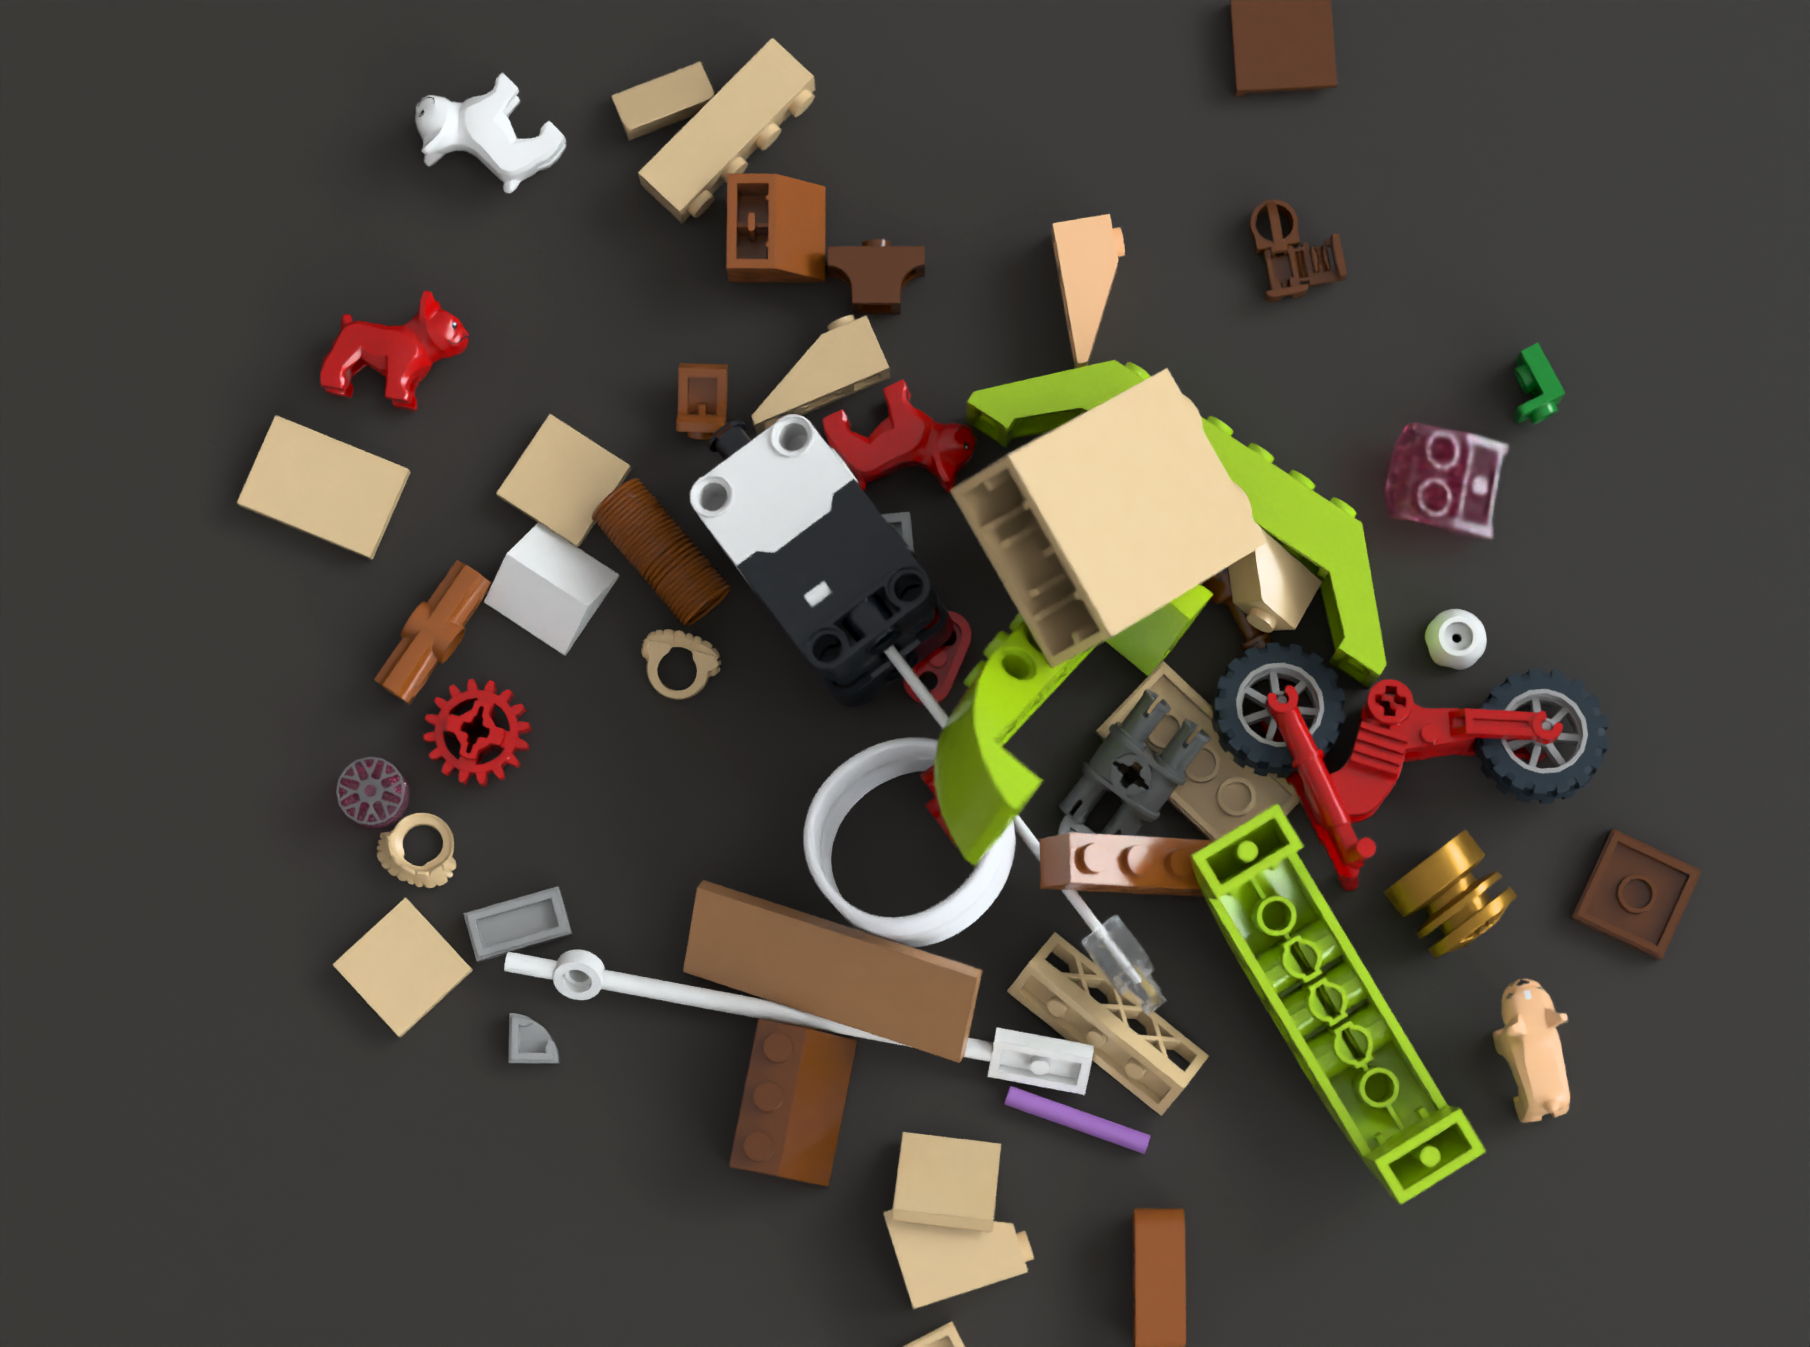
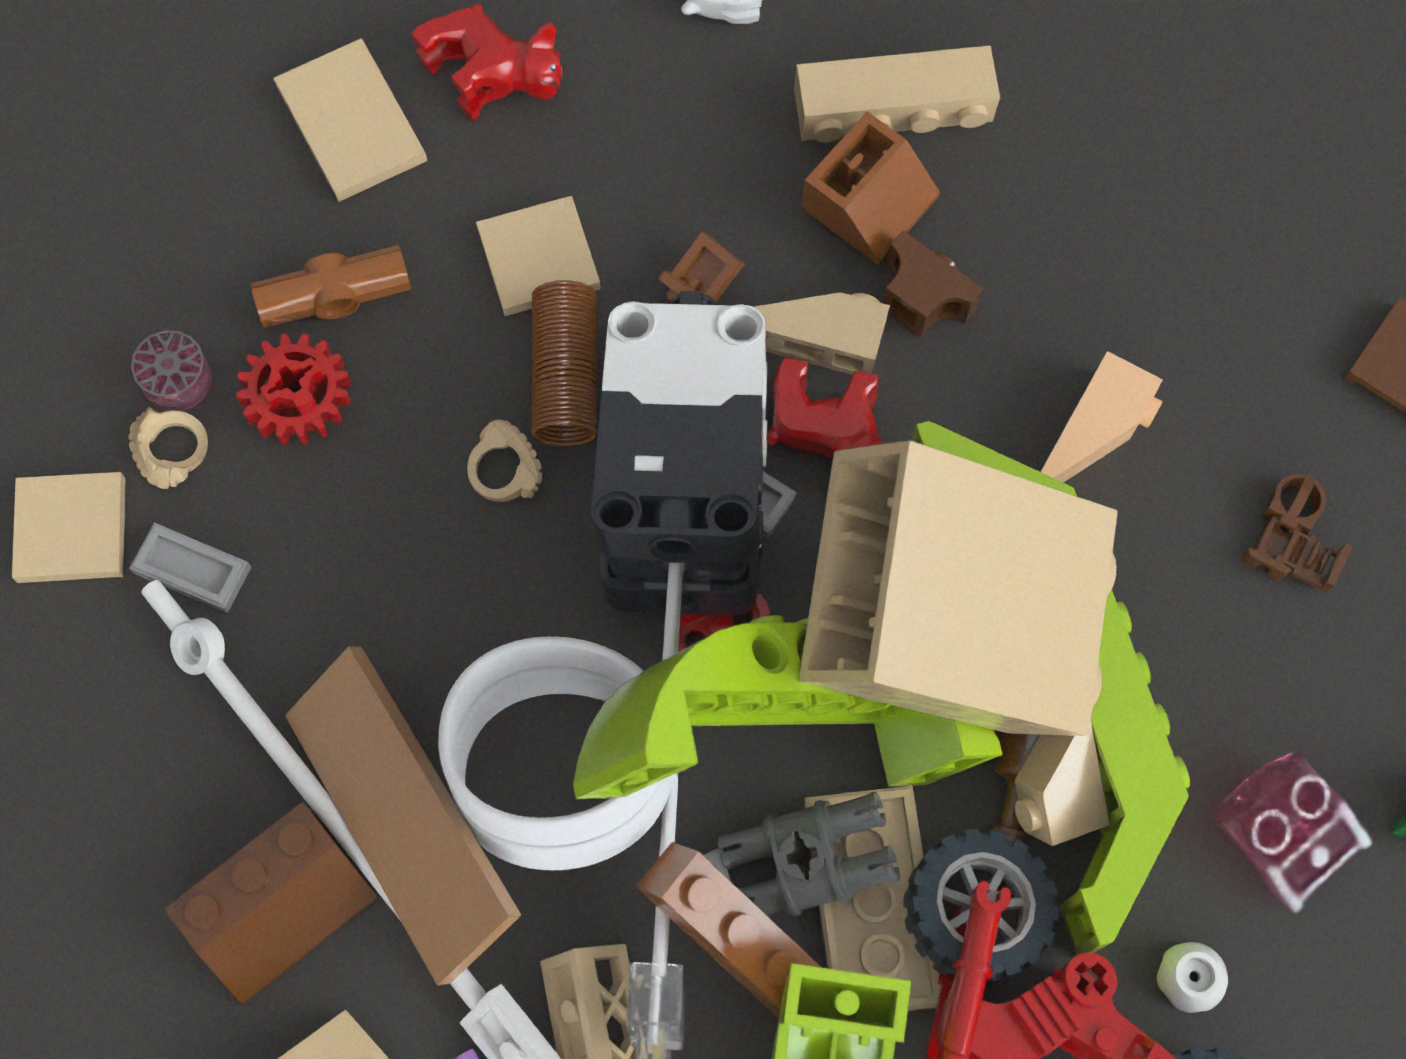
camera: 35 degrees right, 10 degrees down
white slope [484,522,619,656] -> none
light grey tile [509,1013,559,1064] -> none
tan slope [612,62,715,141] -> none

